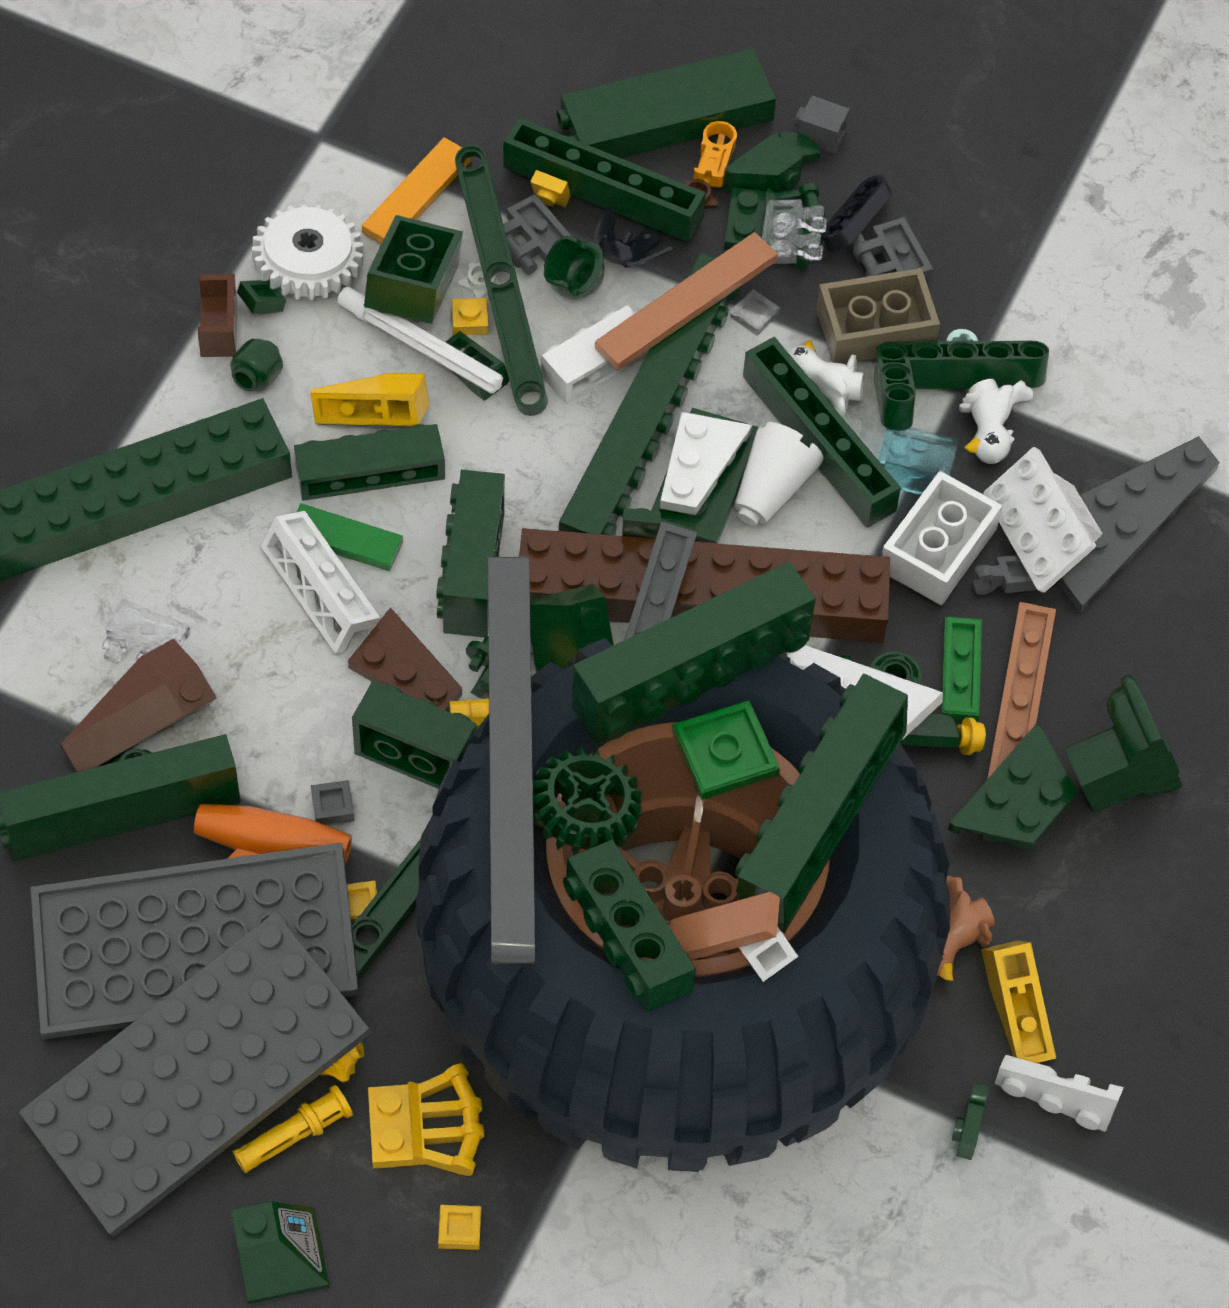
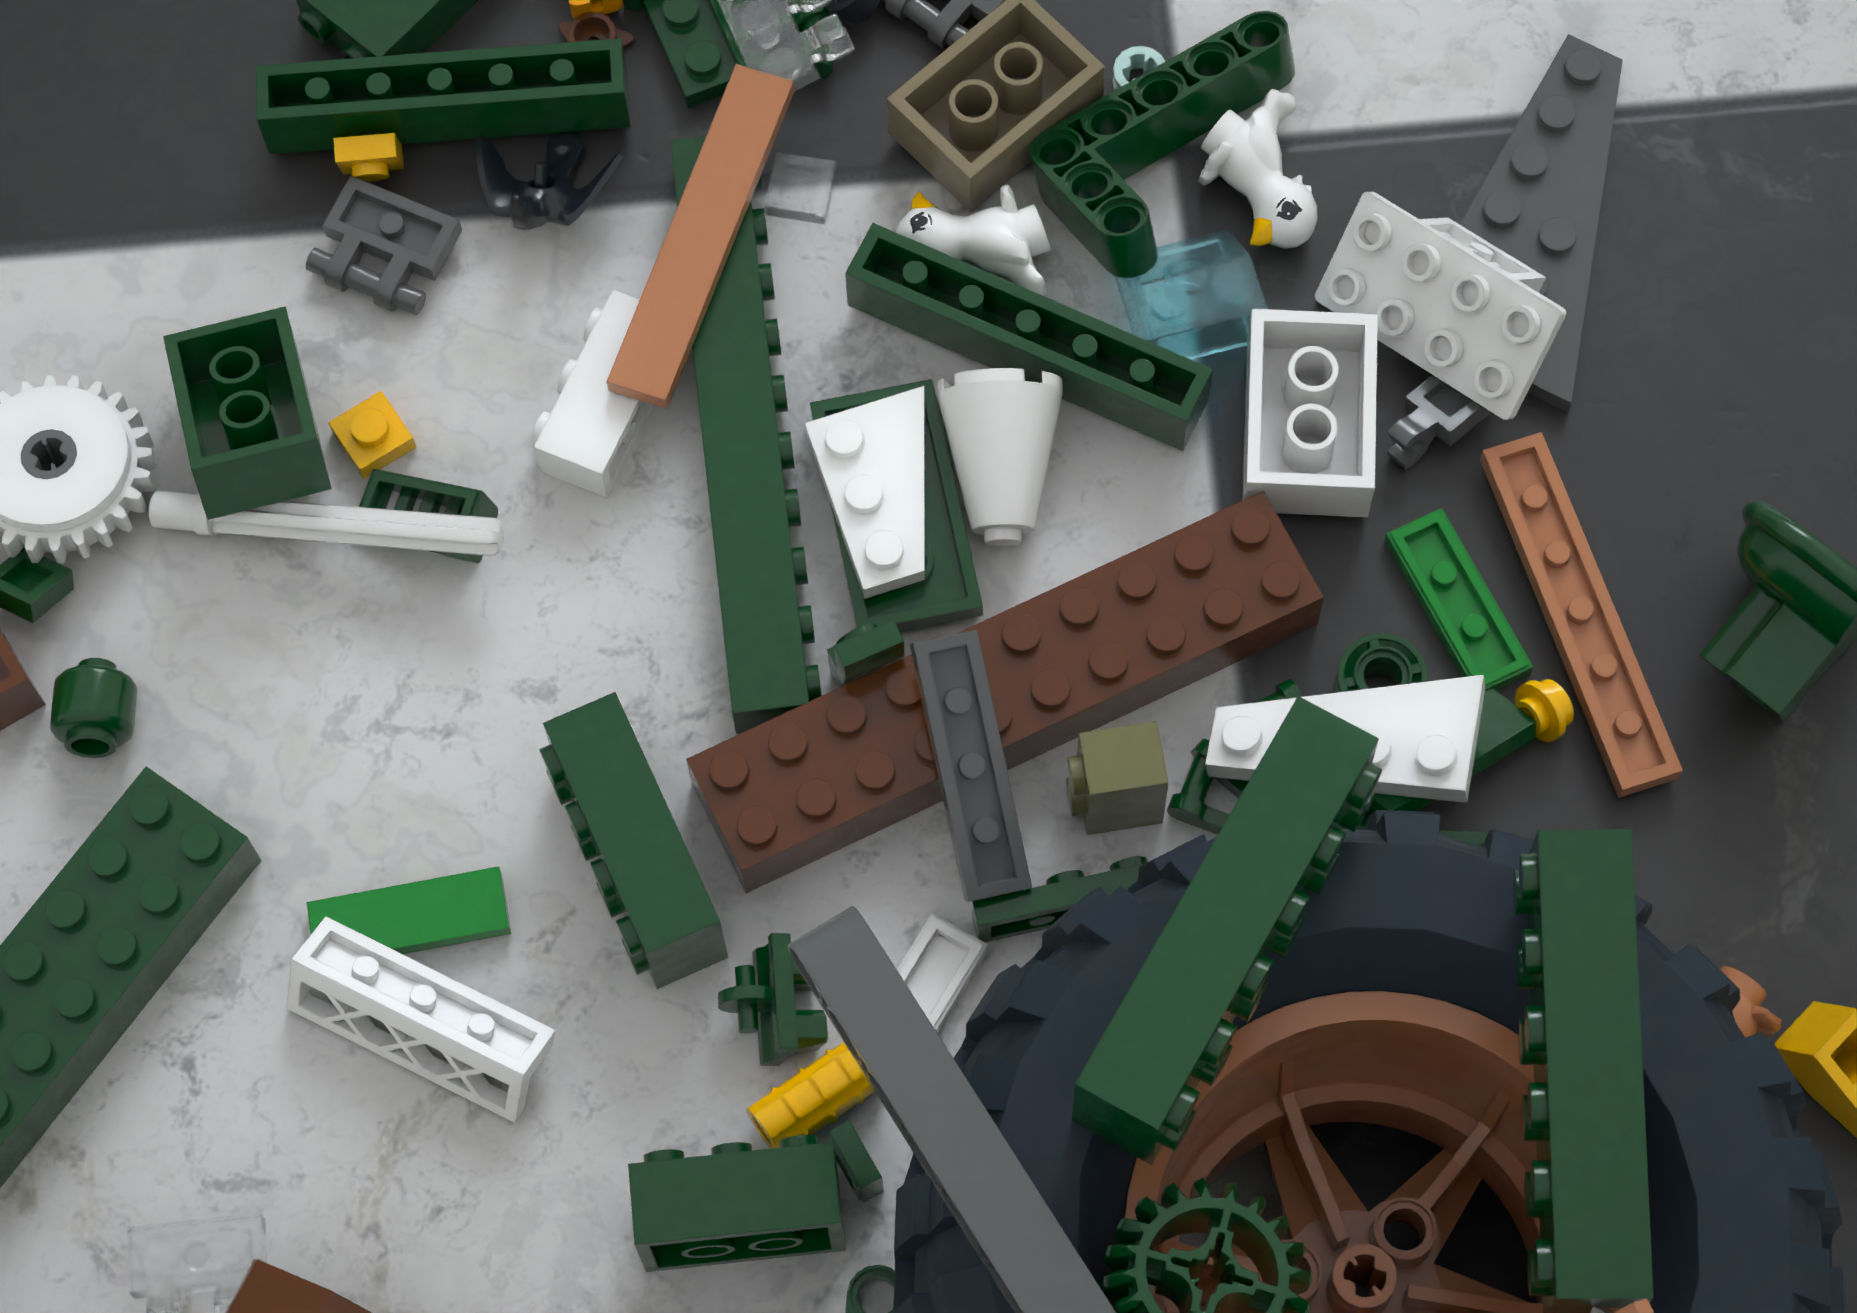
camera: 25 degrees left, 10 degrees up
dark green brick [294,424,445,501] -> none
yellow slope [310,373,429,426] -> none
reddish brown wing [348,607,462,712] -> none
light orange tile [362,137,472,244] -> none
dark green beam [455,145,548,416] -> none
white plate [458,262,501,298] -> none
dark green slope [530,584,614,672] -> none
dark green helmet [543,236,605,299] -> none
green tile [672,700,780,800] -> none
dark green wing [948,724,1077,850] -> none

